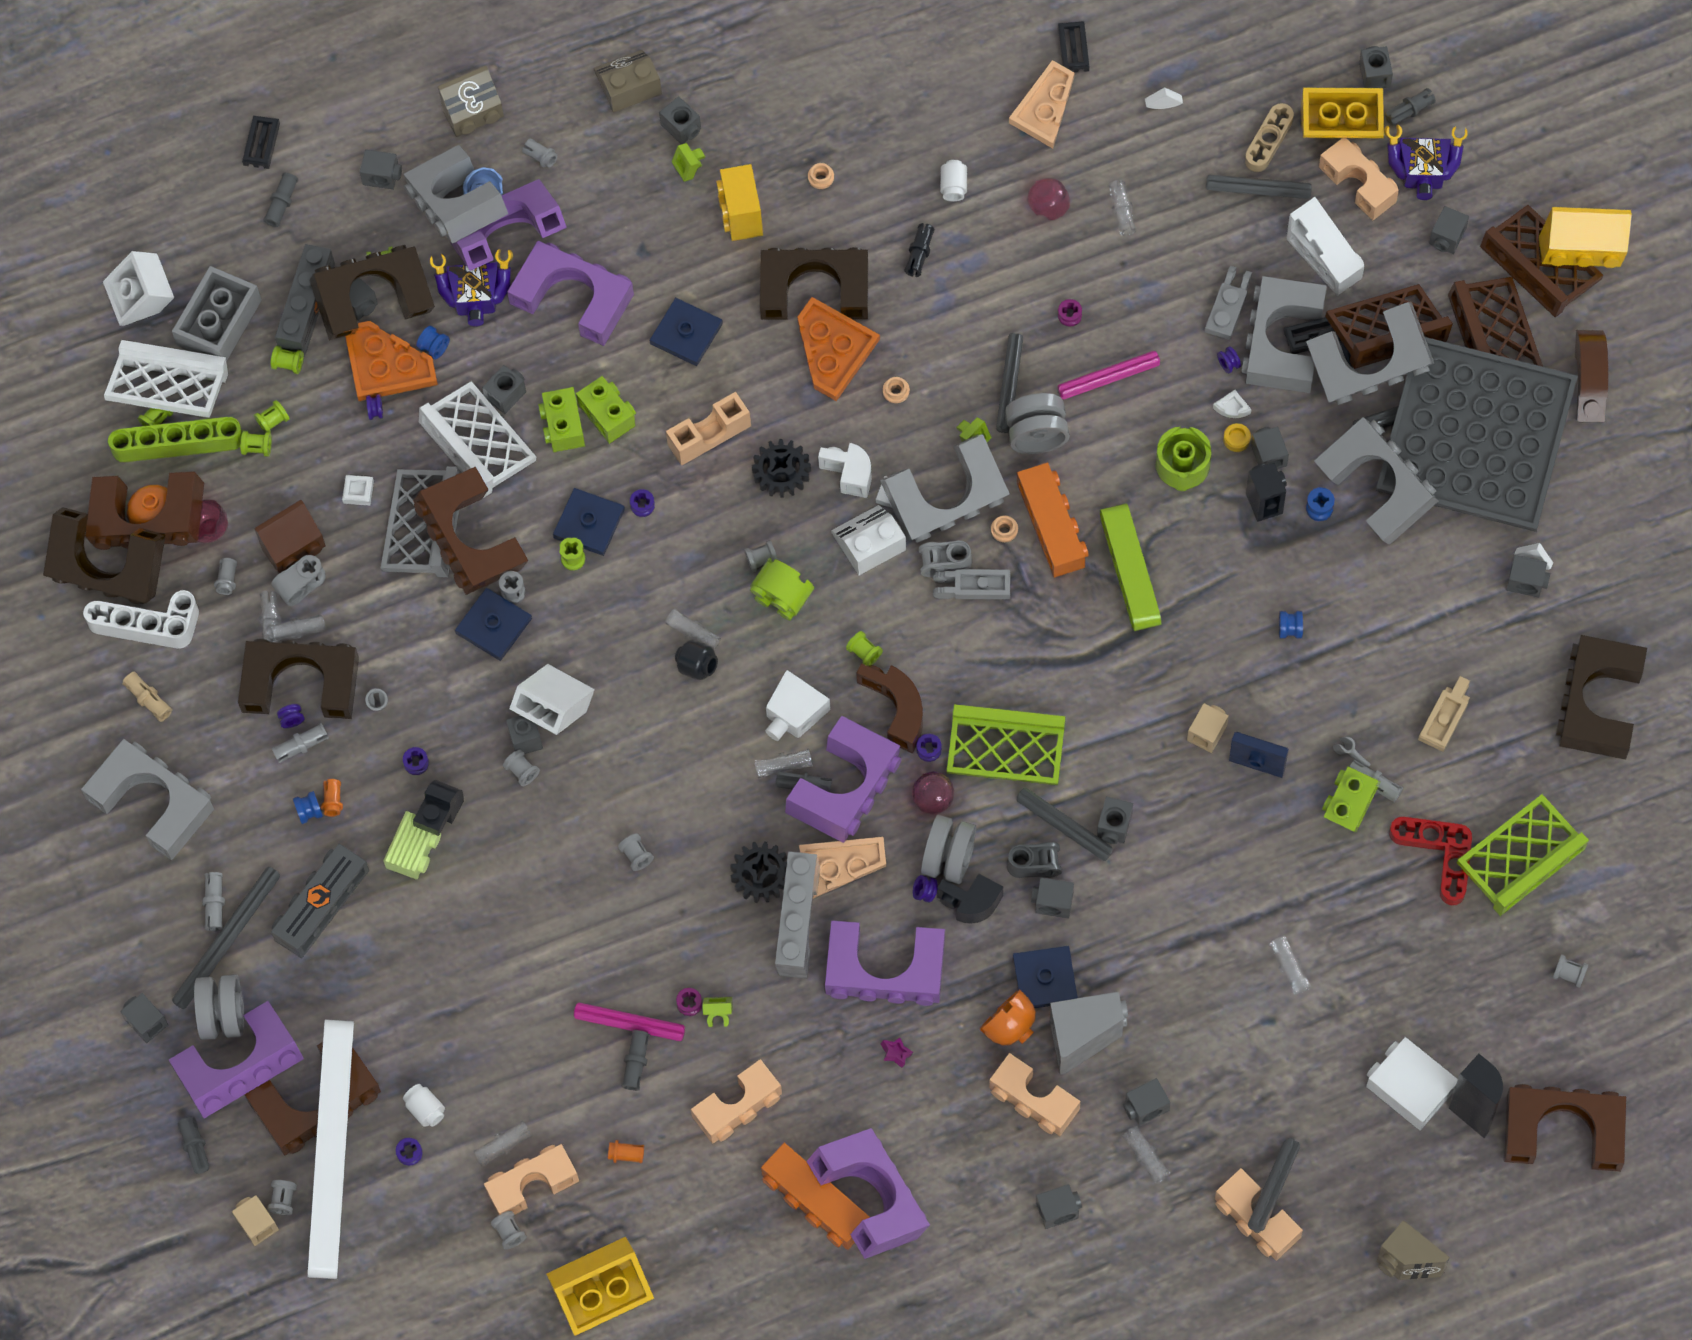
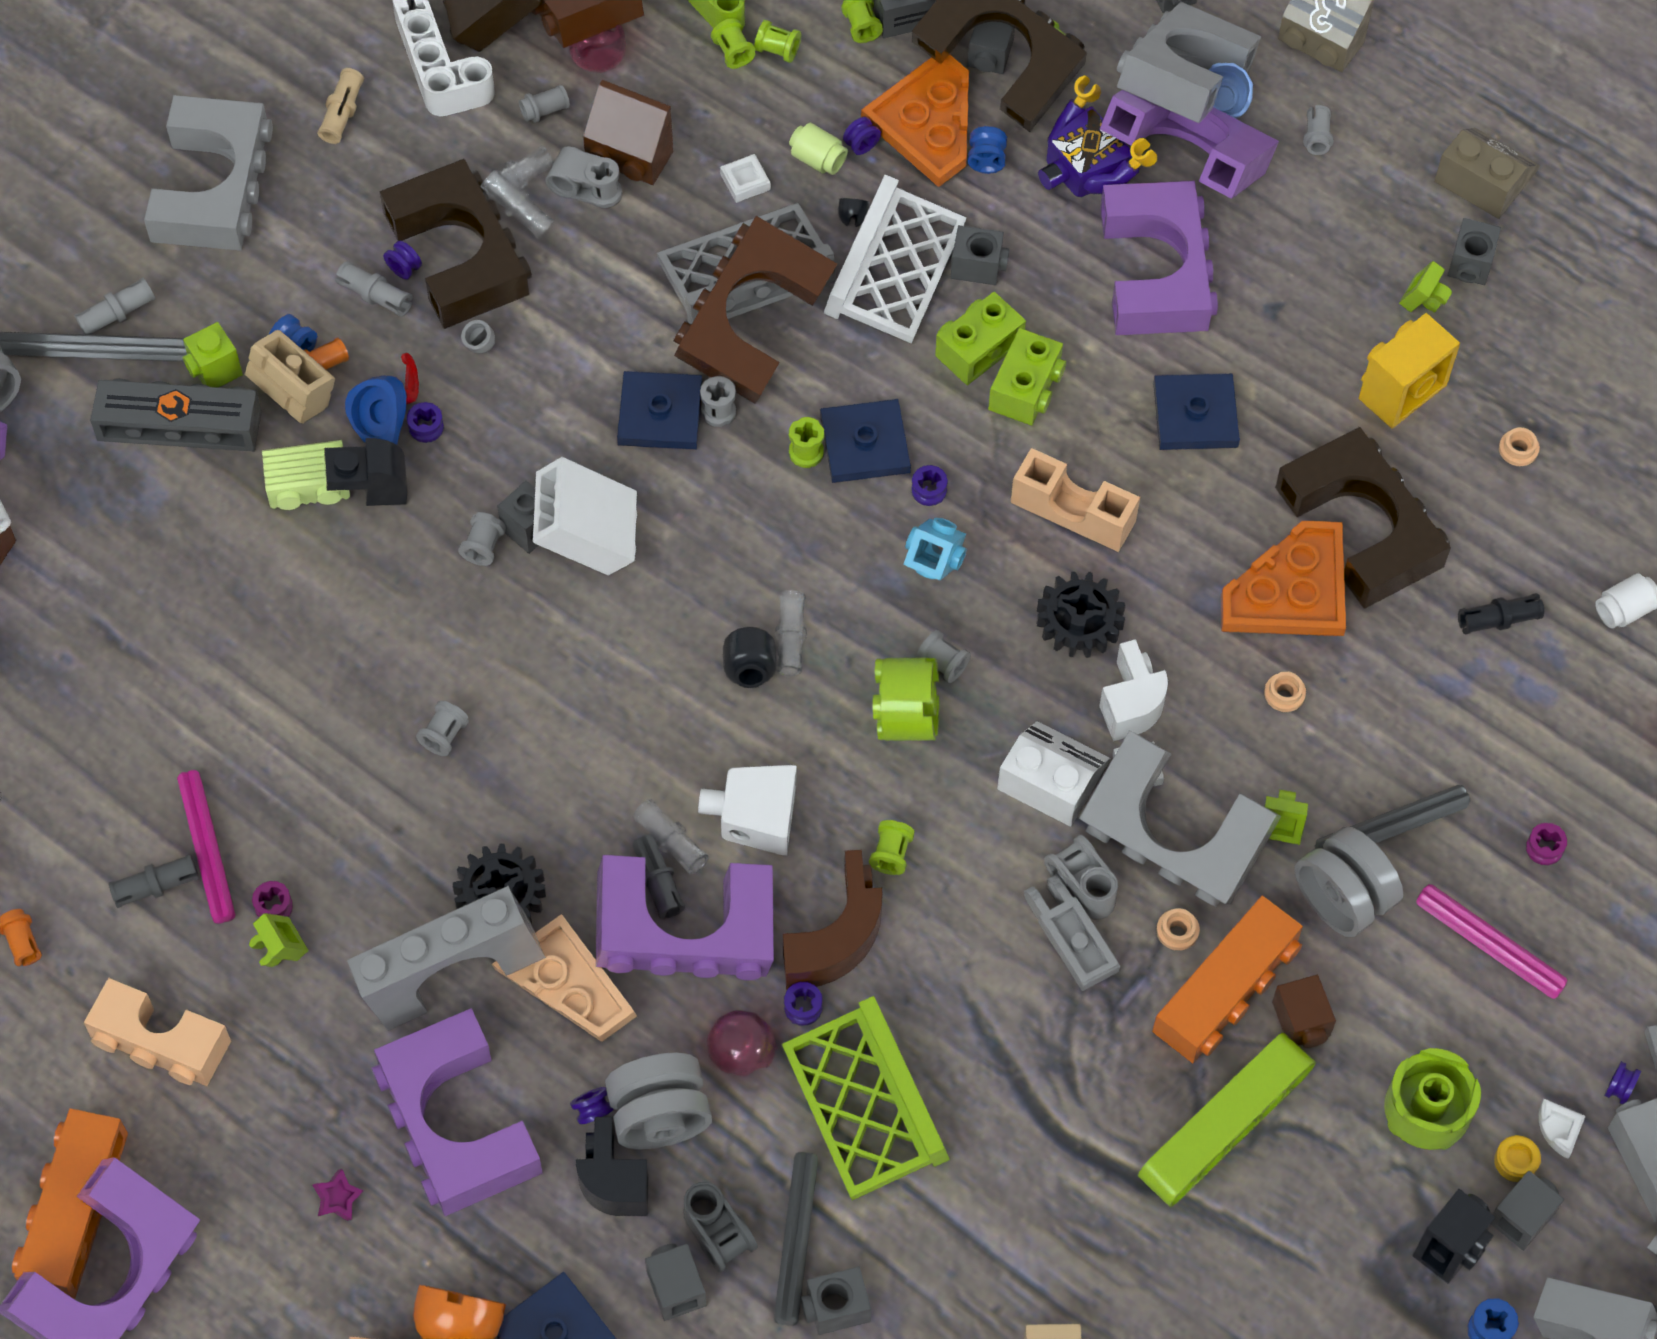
camera: 55 degrees right, 5 degrees down
none -> lime brick [182,322,243,388]
none -> tan brick [245,330,335,423]
none -> blue piece [345,353,419,445]
none -> yellowish green brick [789,122,848,175]
none -> black hinge [838,198,870,227]
none -> medium azure brick [903,518,967,580]
none -> reddish brown brick [1272,974,1336,1048]

